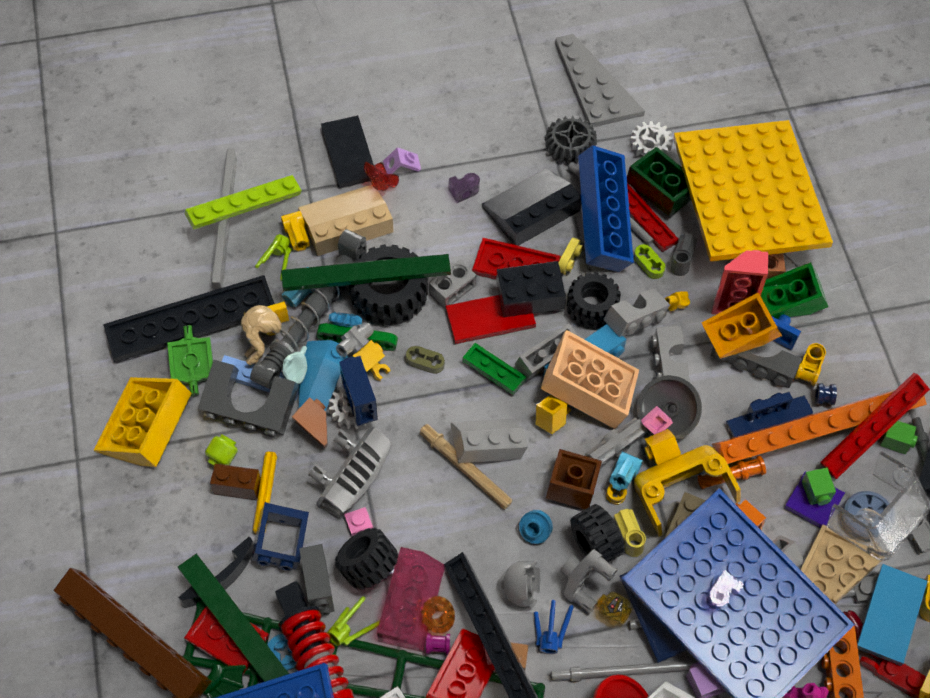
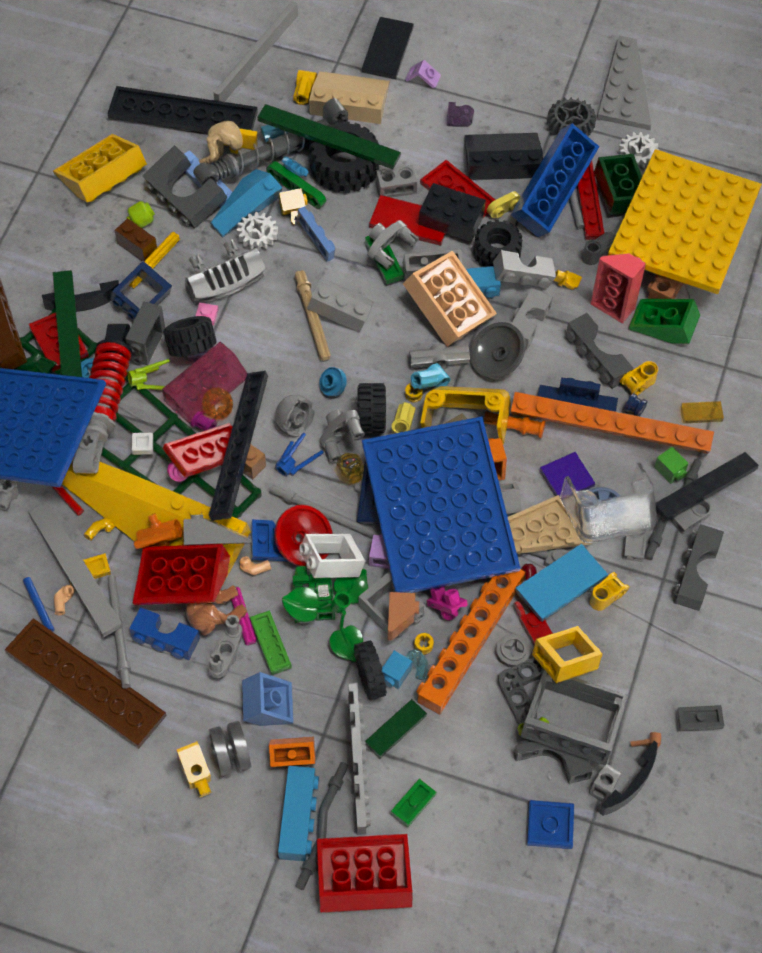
camera: 30 degrees right, 0 degrees up
bright green plate [167,325,213,396] -> none
lime plate [184,175,302,230] -> none
lime plant [255,234,292,281] -> none
light aqua piece [282,346,307,384] -> none
nougat slope [292,397,328,448] -> none
light grey axle [336,323,374,357] -> none
dark blue window [339,356,378,426] -> none
clear red plate [364,162,399,191] -> none
olive beam [406,346,445,374] -> none
yellow brick [535,395,571,434] -> none
reddish brown slope [546,449,602,509] -> none
lime beam [634,244,665,279] -> none
bright pink plate [641,406,673,435] -> none
yellow brick [644,429,681,465] -> none
light orange slope [701,293,782,359] -> none
clear purple leg [706,570,744,609] -> none
blue tile [771,315,801,350] -> none
bright green brick [802,468,836,505] -> none
red tile [820,373,930,479] -> none
none -> medium blue plate [297,206,335,262]
none -> light grey connector [367,220,419,270]
none -> clear yellow tile [681,401,724,424]

